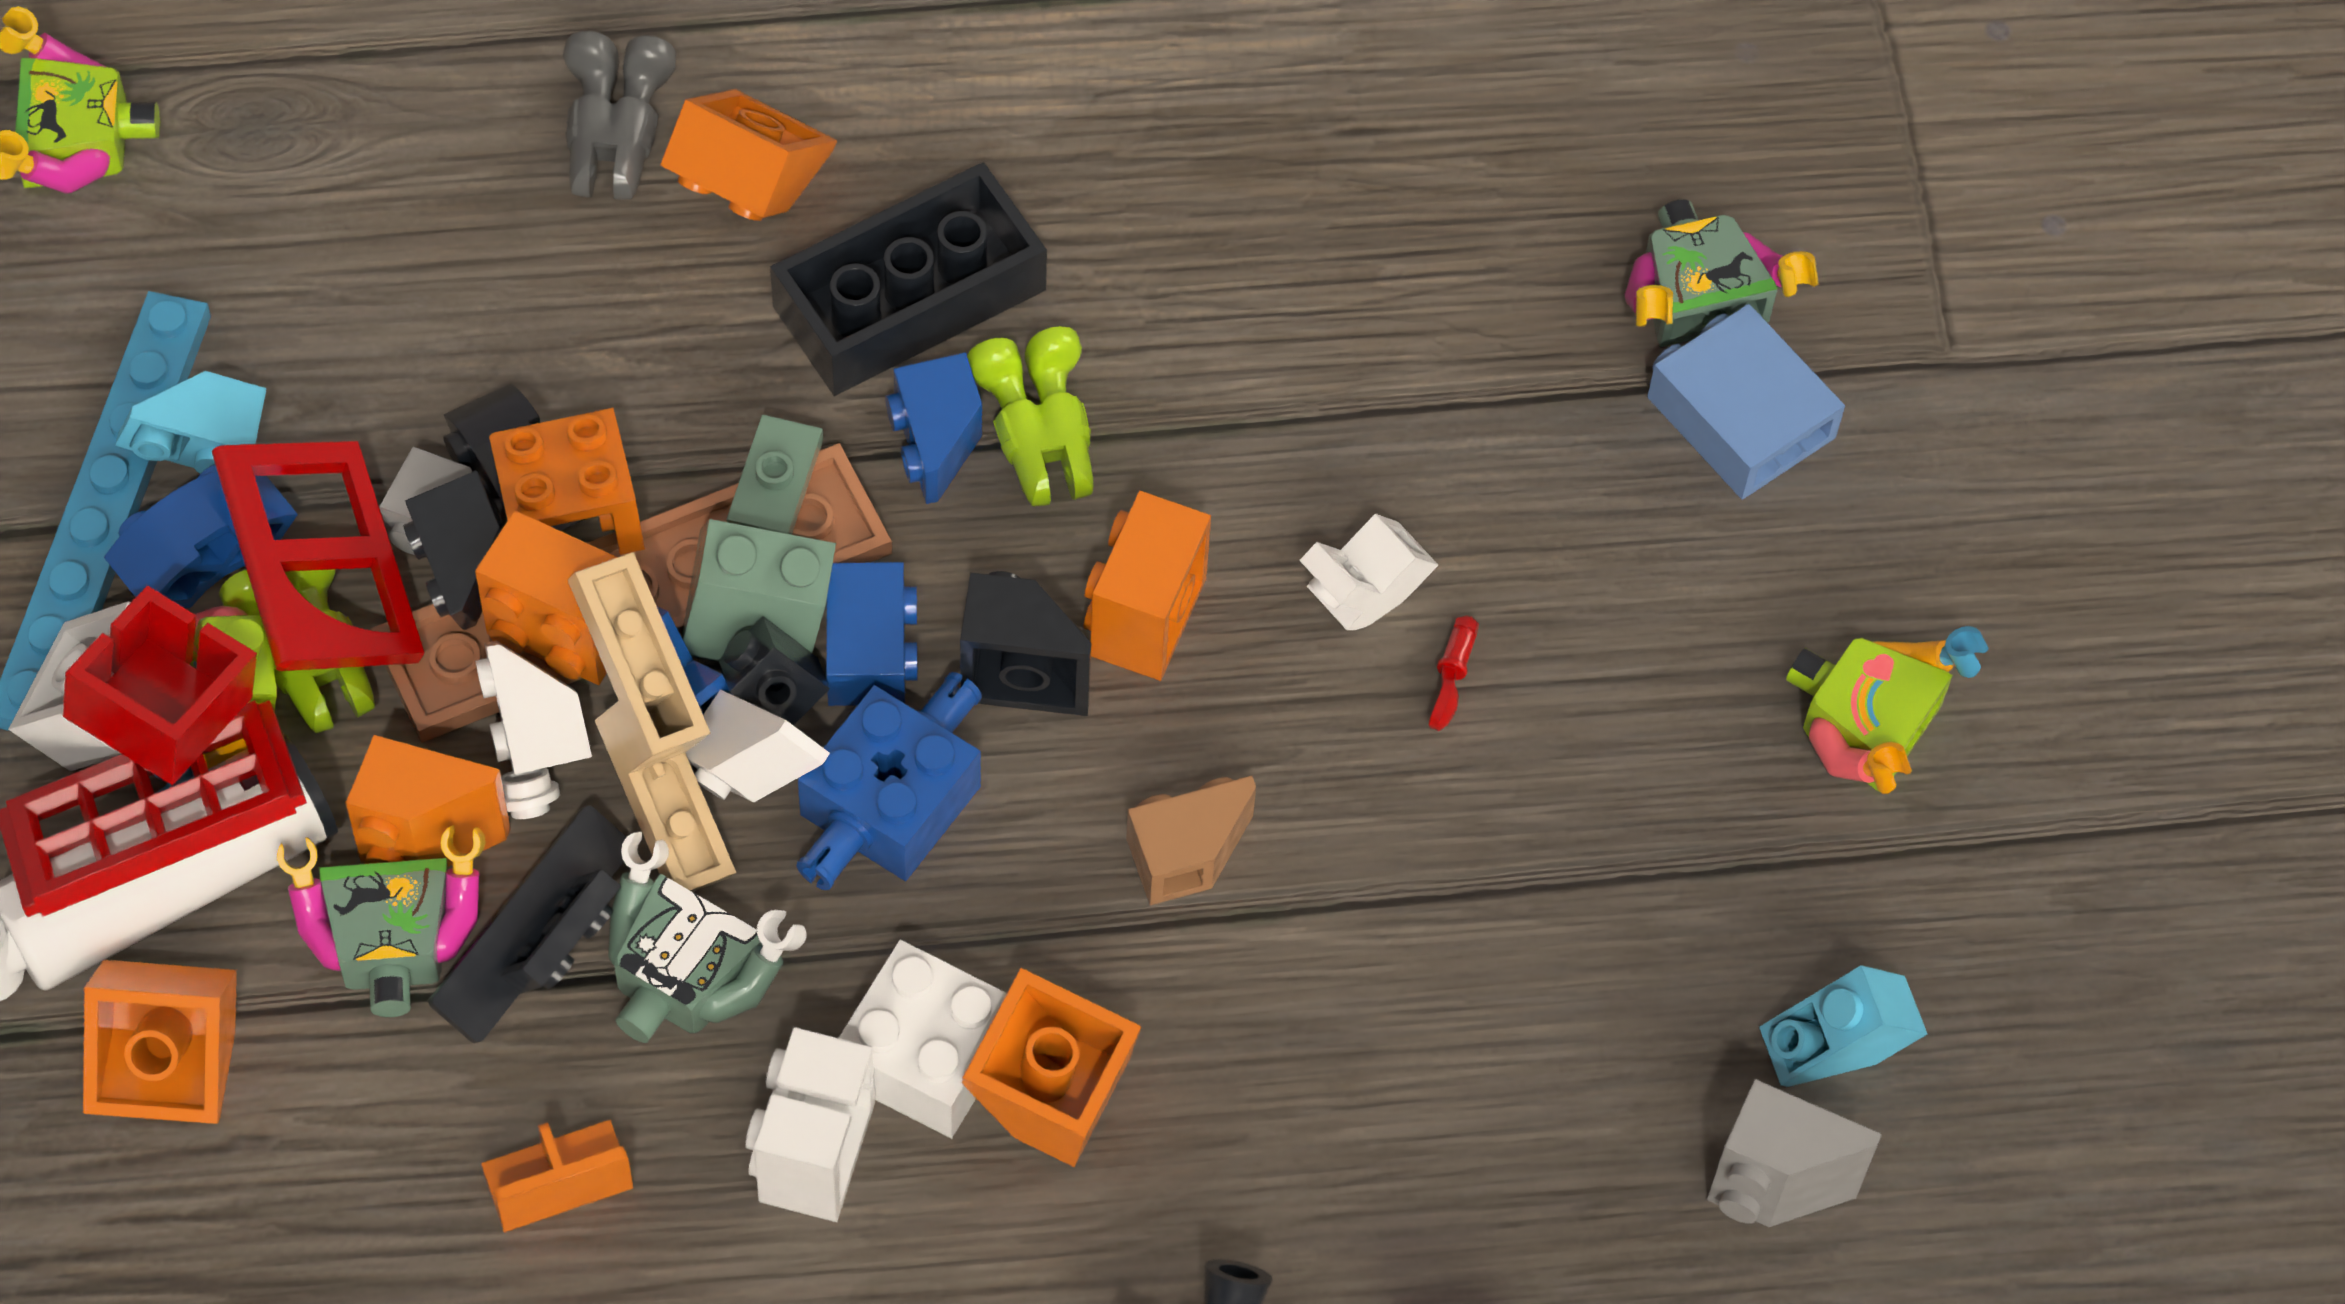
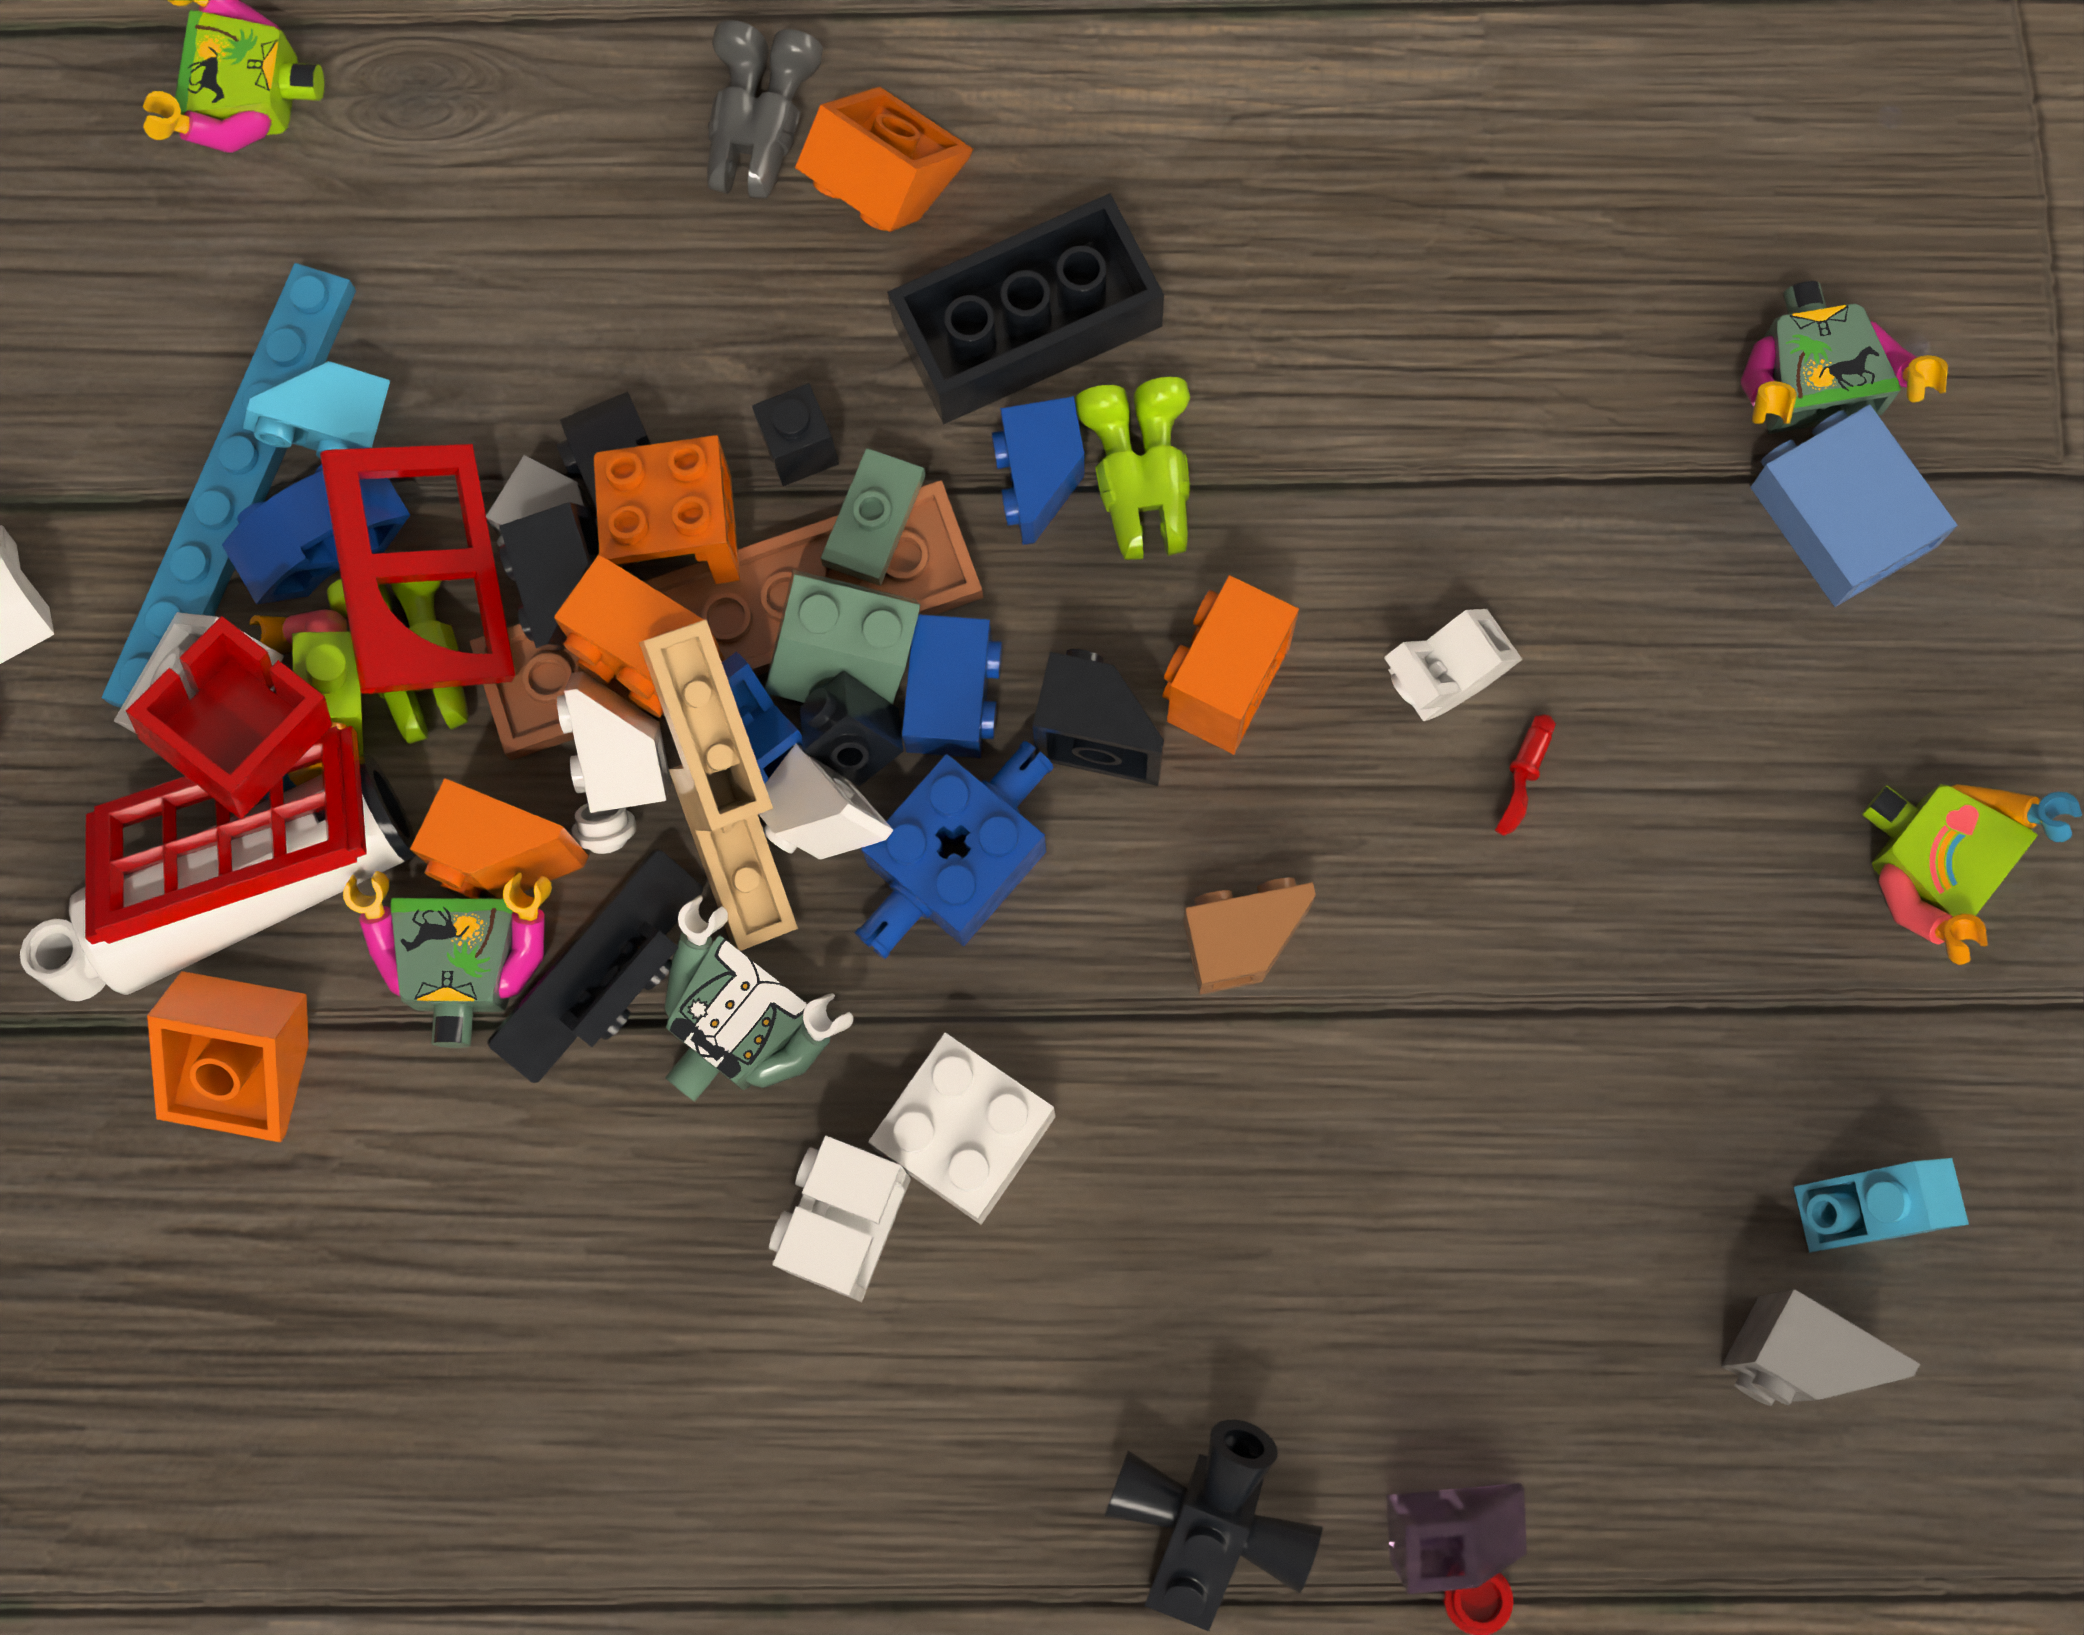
camera: 15 degrees right, 15 degrees up
orange panel [481,1120,633,1233] -> none
orange slope [961,968,1142,1167] -> none
none -> black brick [752,383,839,486]

